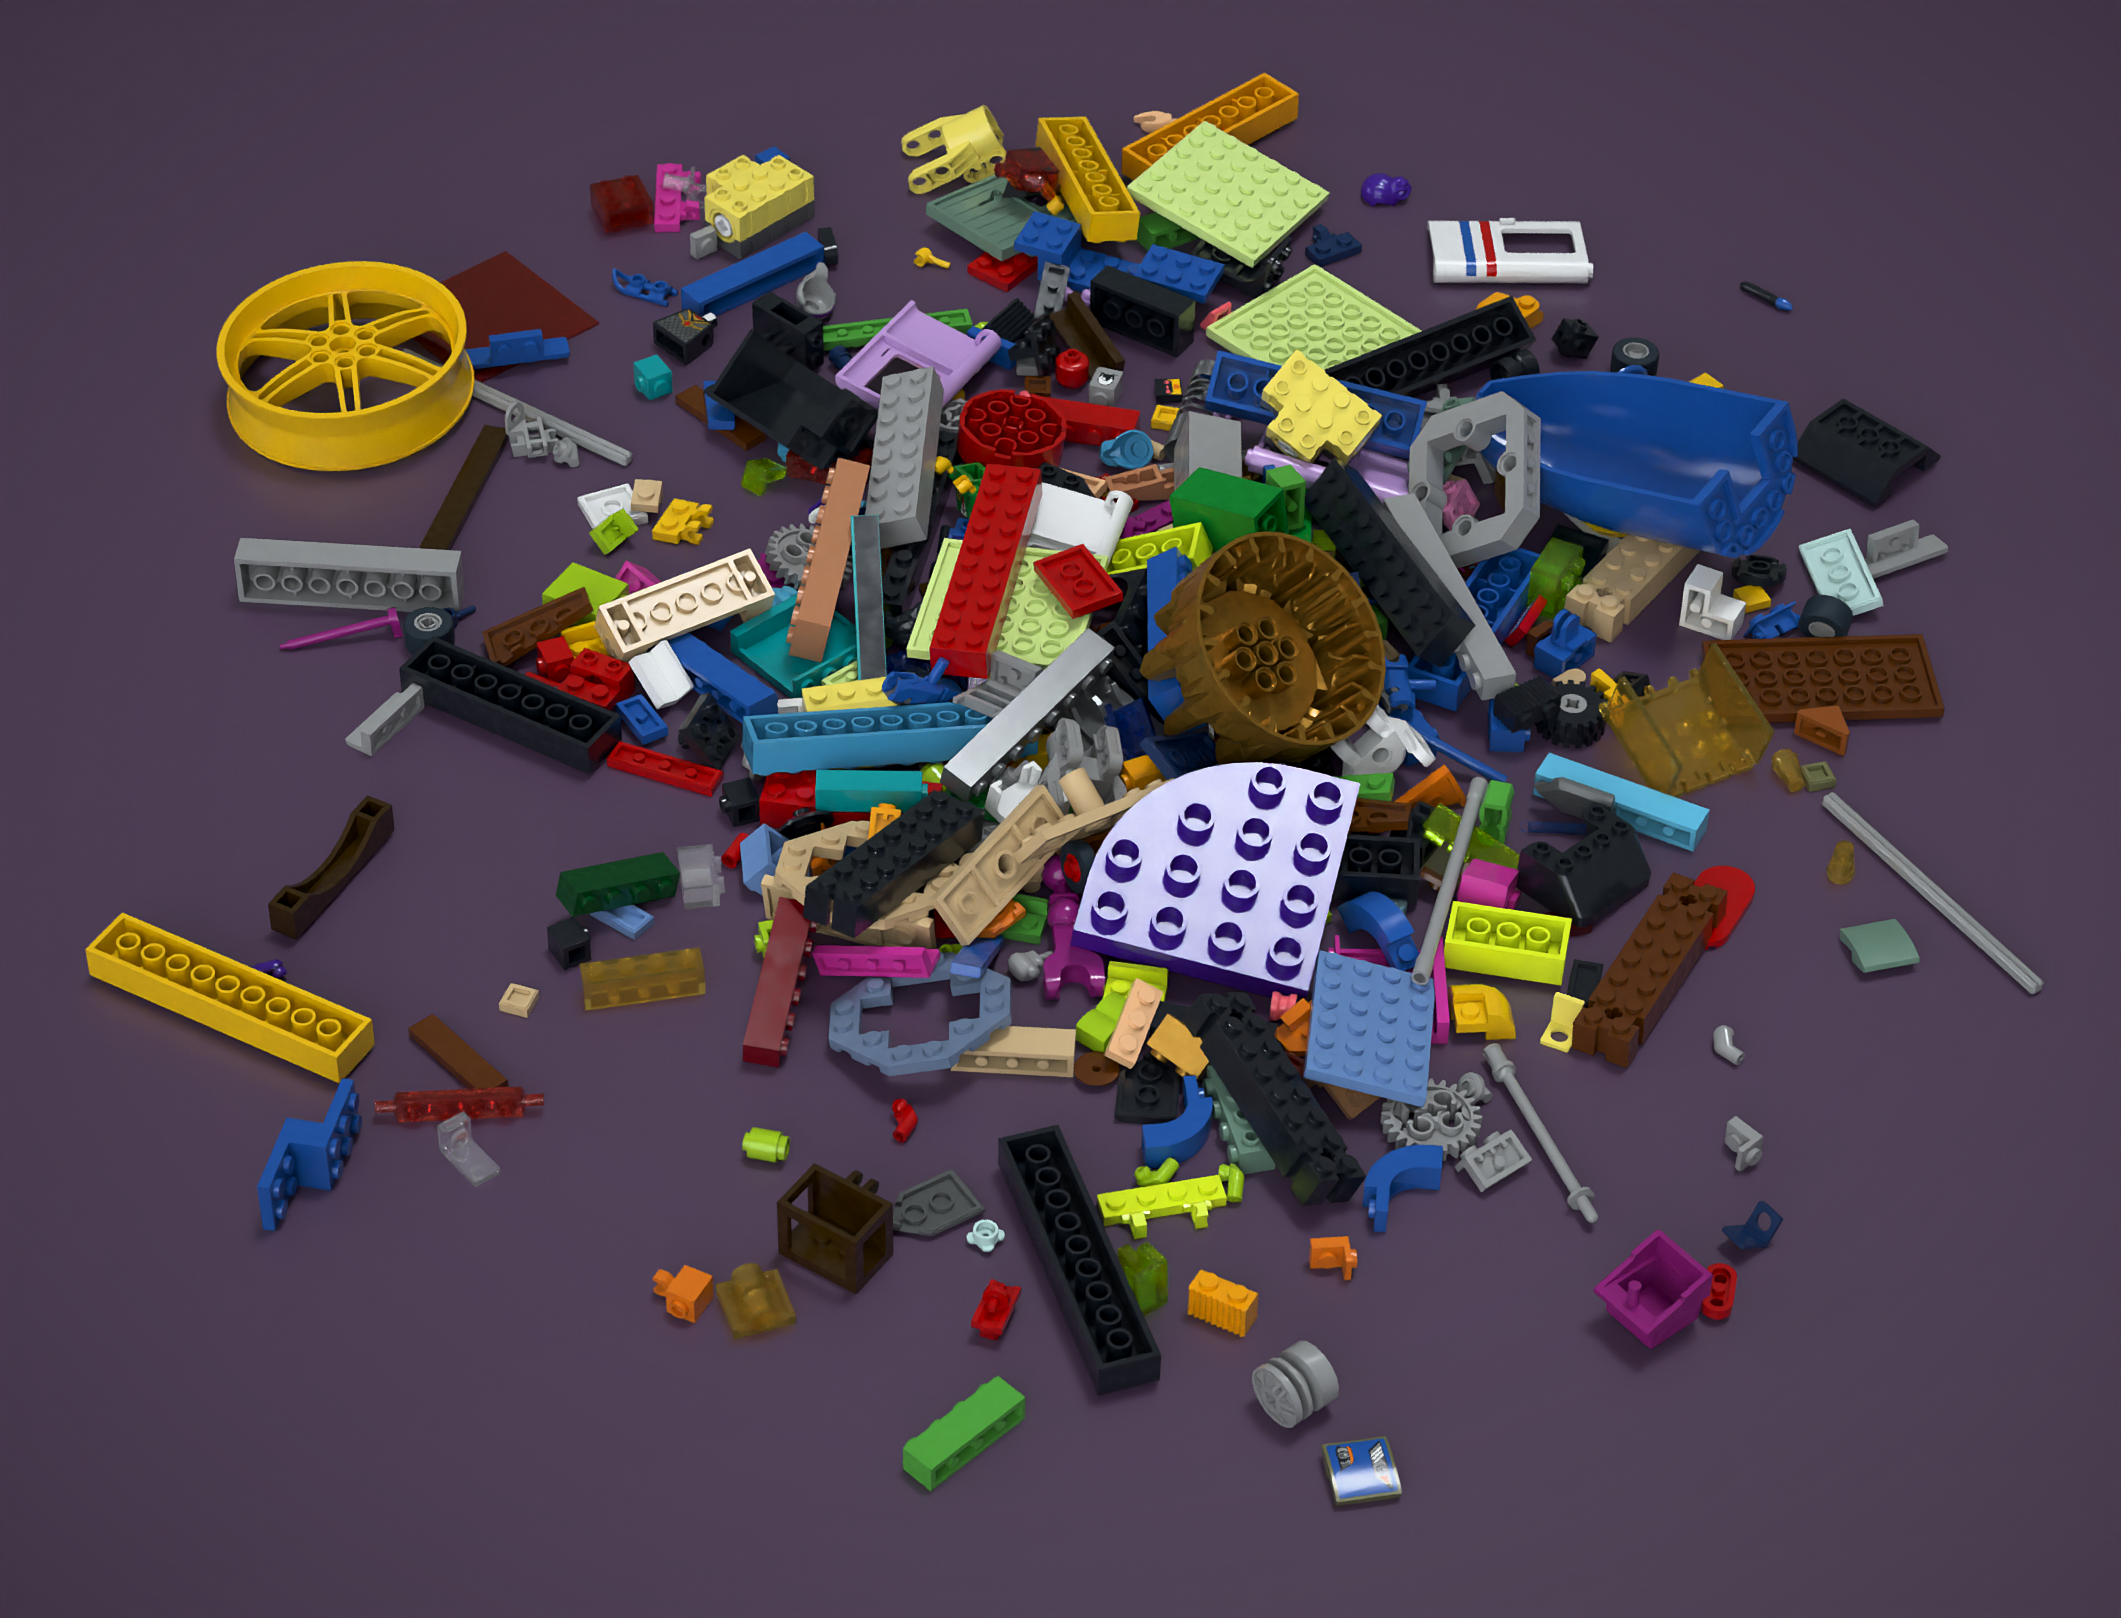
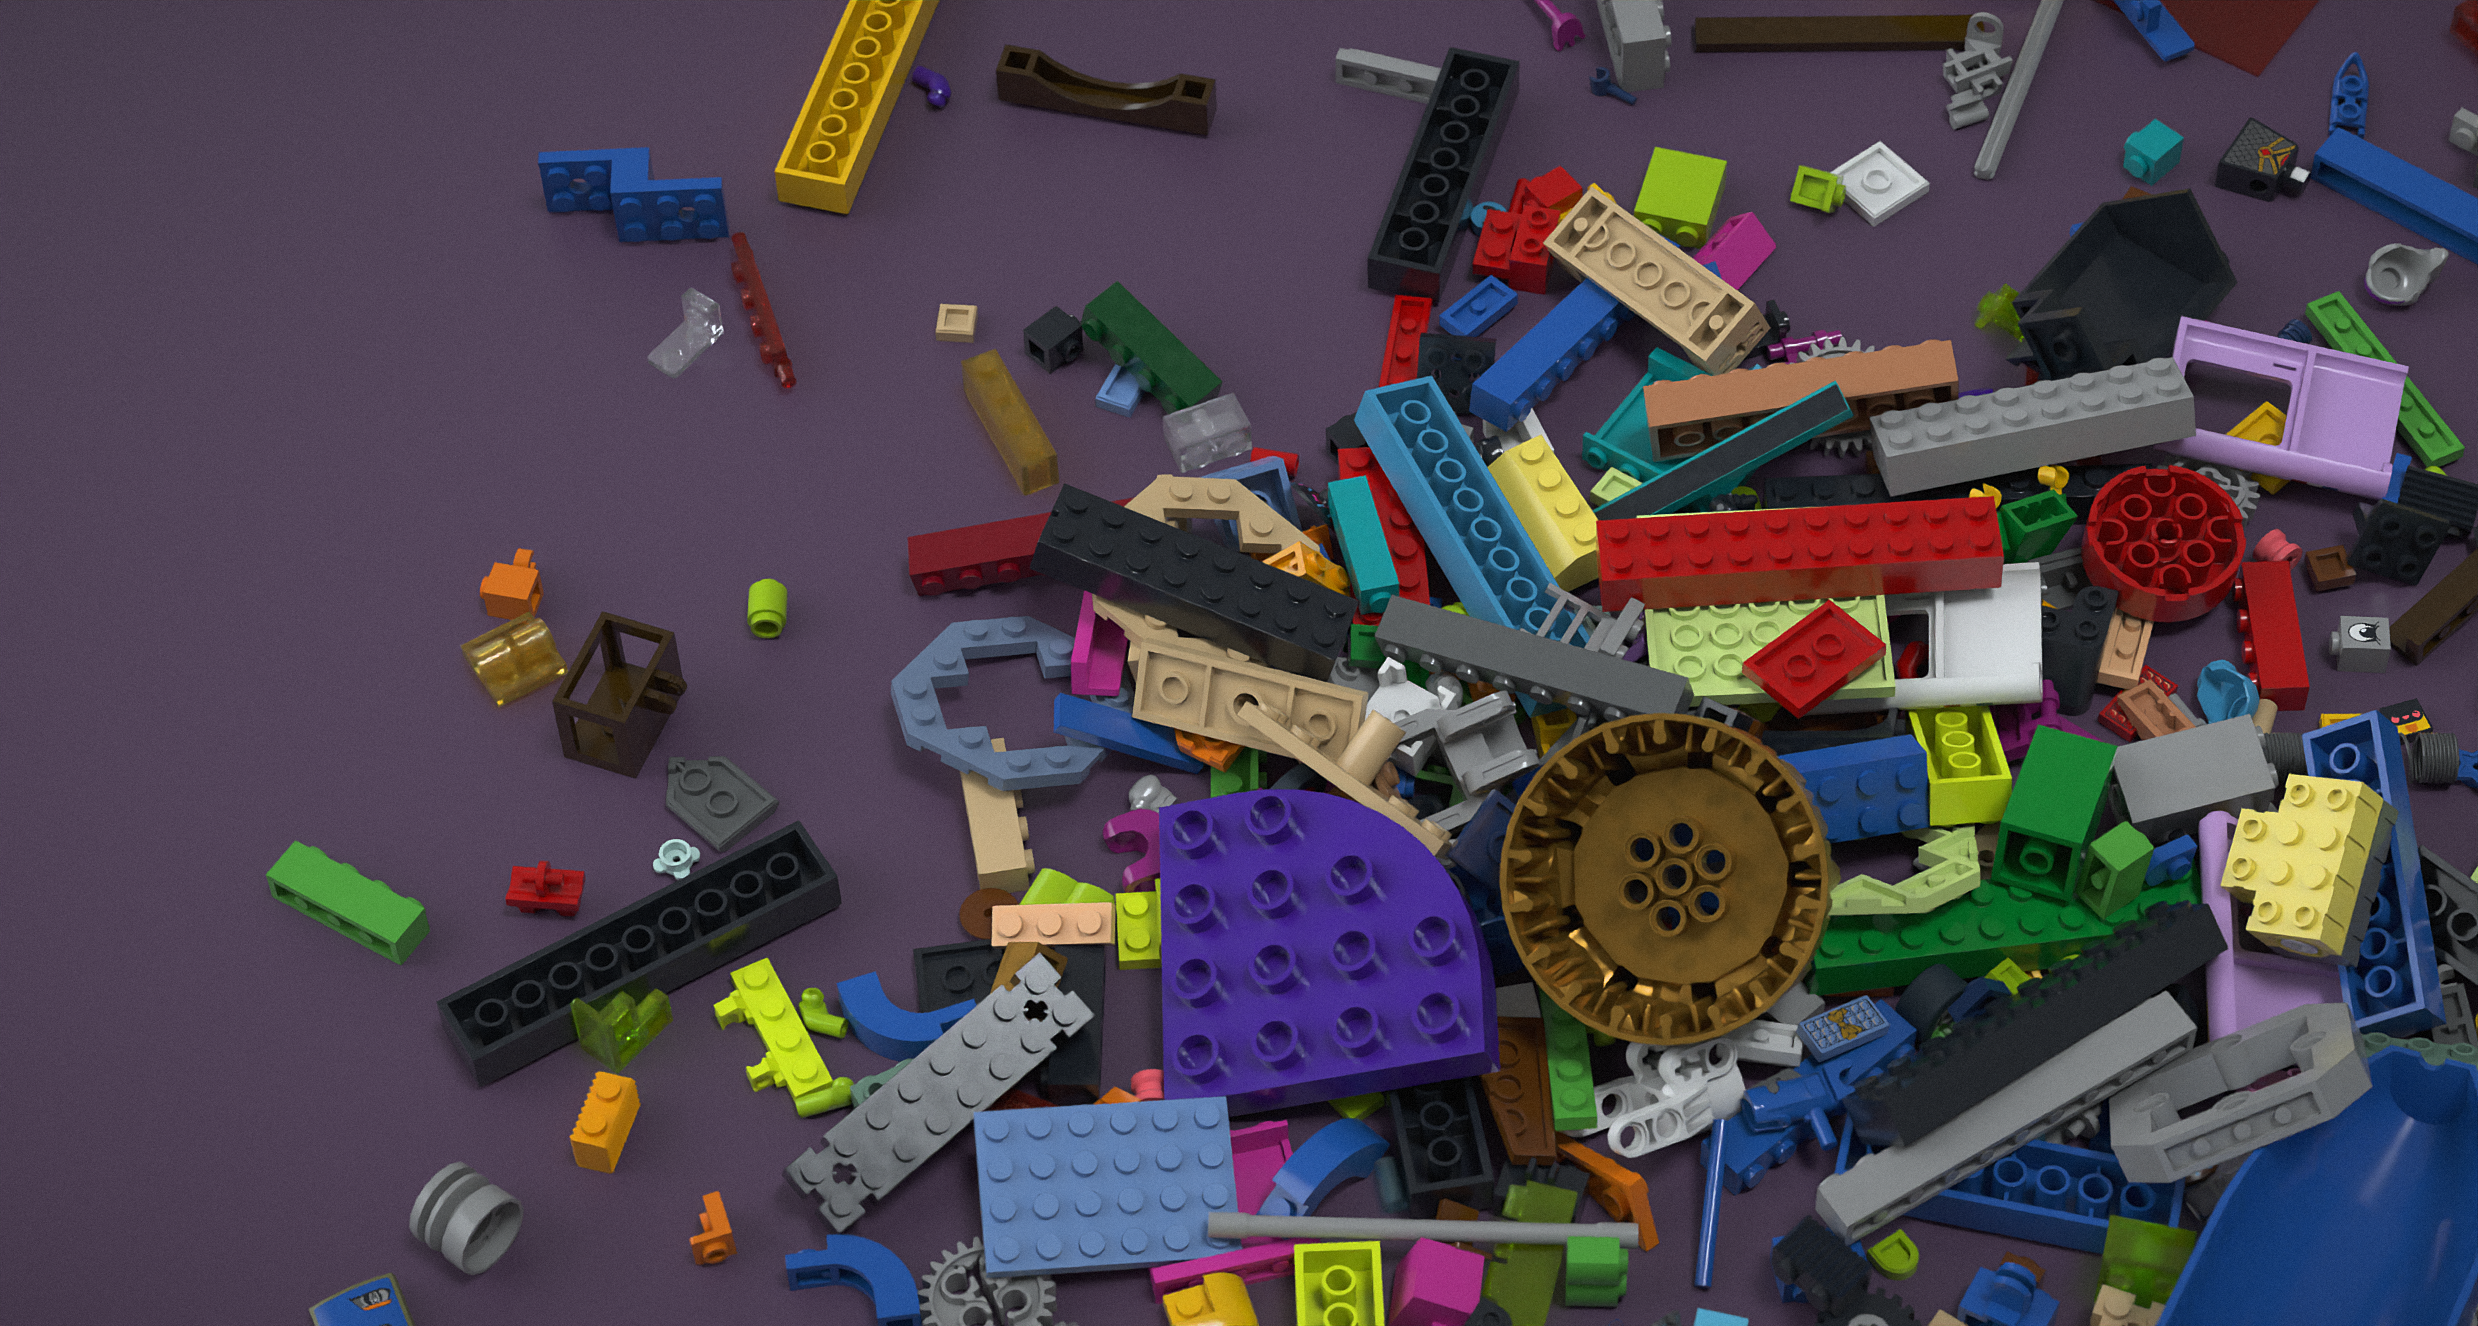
camera: 80 degrees right, 10 degrees up
black wheel [403,607,455,654] -> none
reddish brown tile [408,1013,508,1102] -> none
reddish brown wing [482,587,594,667] -> none
white panel [628,640,694,710] -> none
tan bracket [631,479,664,513] -> none
yellow plate [652,498,714,545] -> none
black piece [752,291,824,371] -> none
blue piece [882,657,963,706] -> none
red arm [891,1098,918,1143] -> none
red head [1055,349,1089,389] -> none
red tile [1504,595,1547,647] -> none

